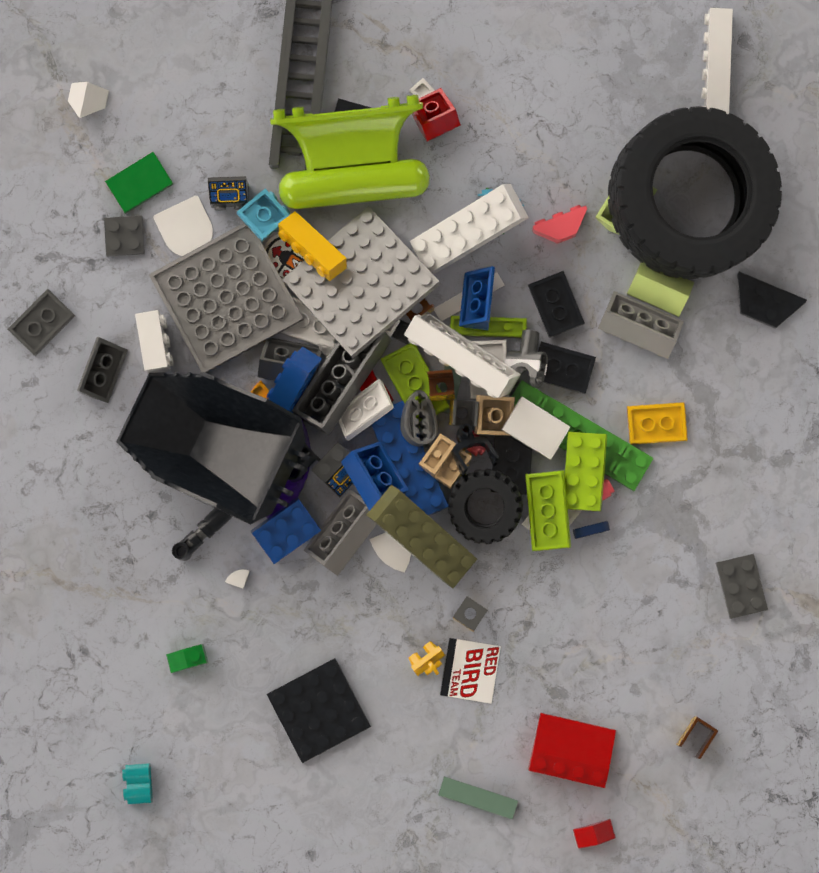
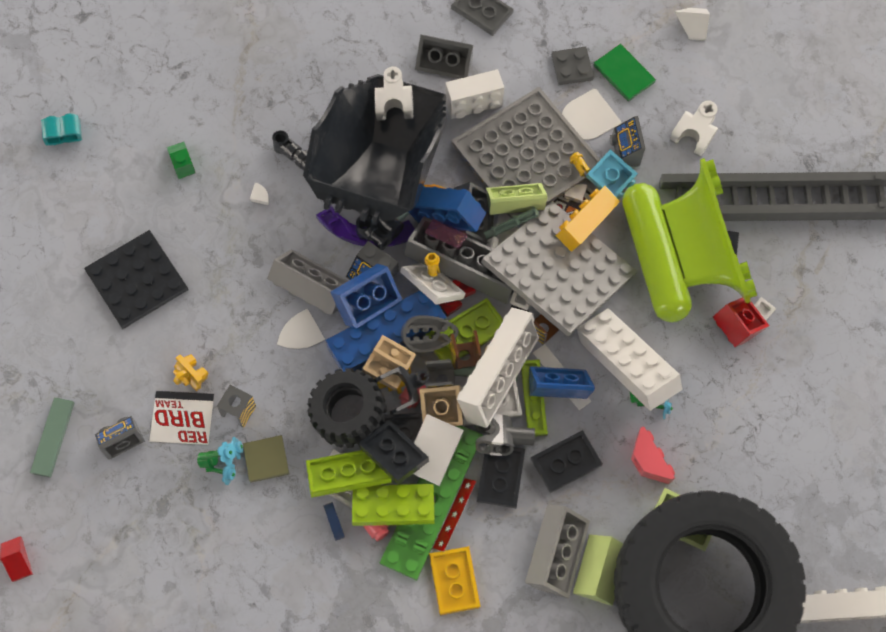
camera: 80 degrees right, 15 degrees down
blue brick [251,497,321,564] -> none
olive brick [366,485,477,588] -> none
red slope [528,713,616,788] -> none
none -> dark grey slope [95,416,145,460]
none -> medium azure plant [197,437,243,485]
none -> olive tile [243,435,290,483]
none -> black plate [359,420,429,485]
none -> white piece [375,66,413,121]
none -> yellow pin [424,253,440,277]
none -> clear pink slope [425,218,467,249]
none -> red sticker [433,478,477,552]
none -> sand green piece [484,207,539,239]
none -> yellowish green slope [486,183,547,215]
none -> white tile [564,184,588,203]
none -> yellow pin [569,152,591,177]
none -> white piece [670,101,718,156]

